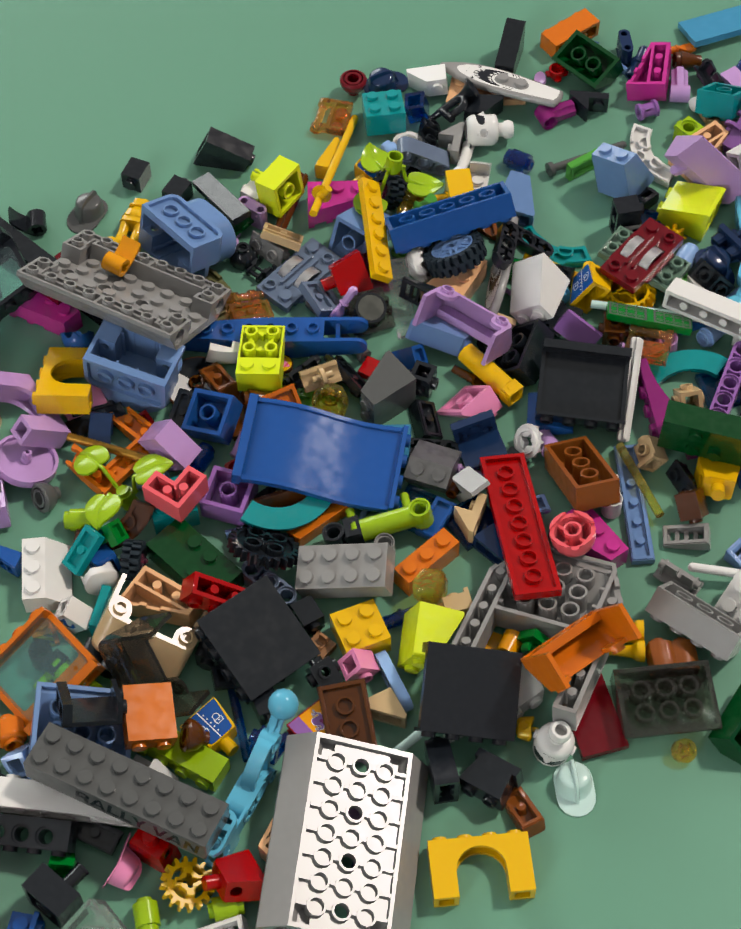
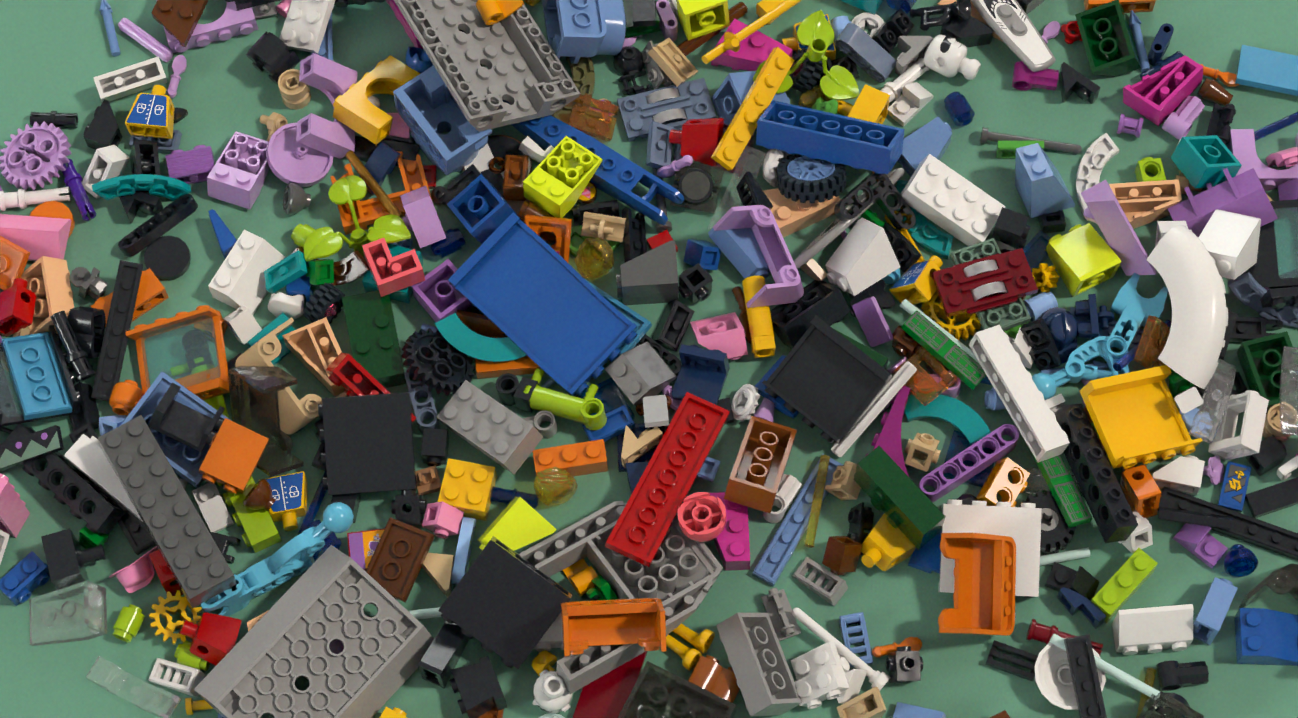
camera: 35 degrees right, 10 degrees up
tan brick [438,587,472,621] -> none
none -> white brick [901,154,1006,246]

